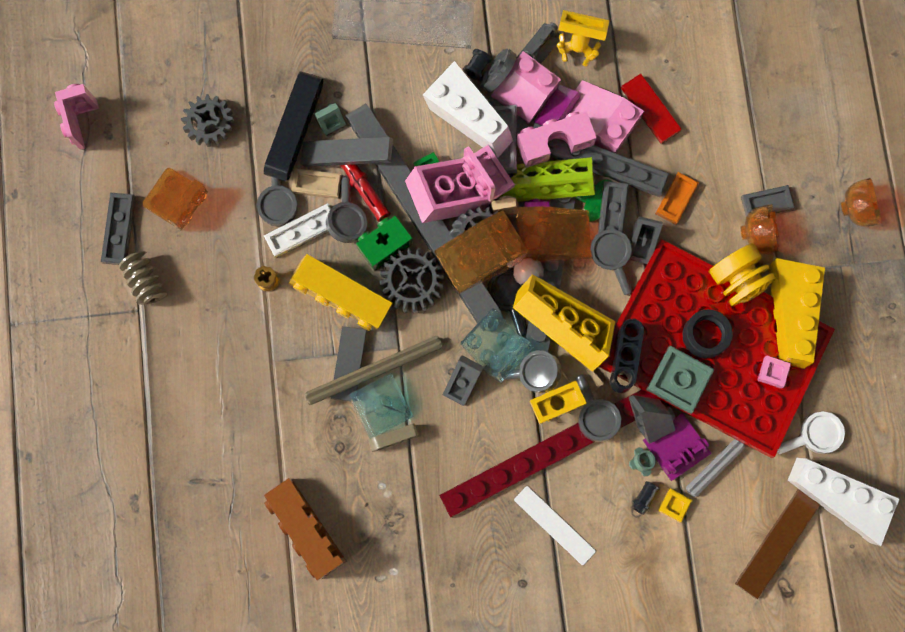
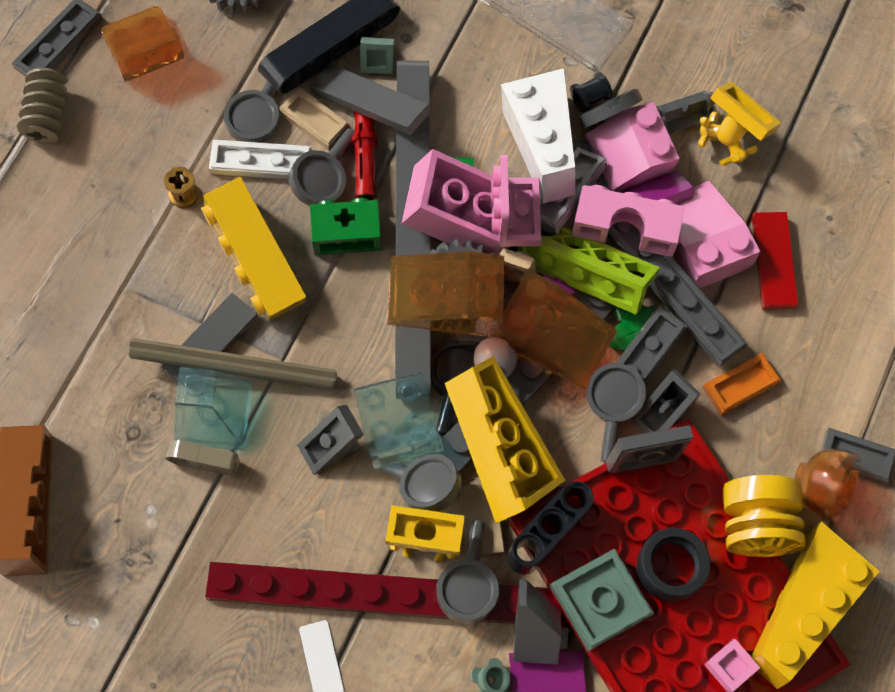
camera: 30 degrees right, 10 degrees down
dark grey gear [380,248,445,313] -> none
none -> dark grey tile [606,425,693,474]

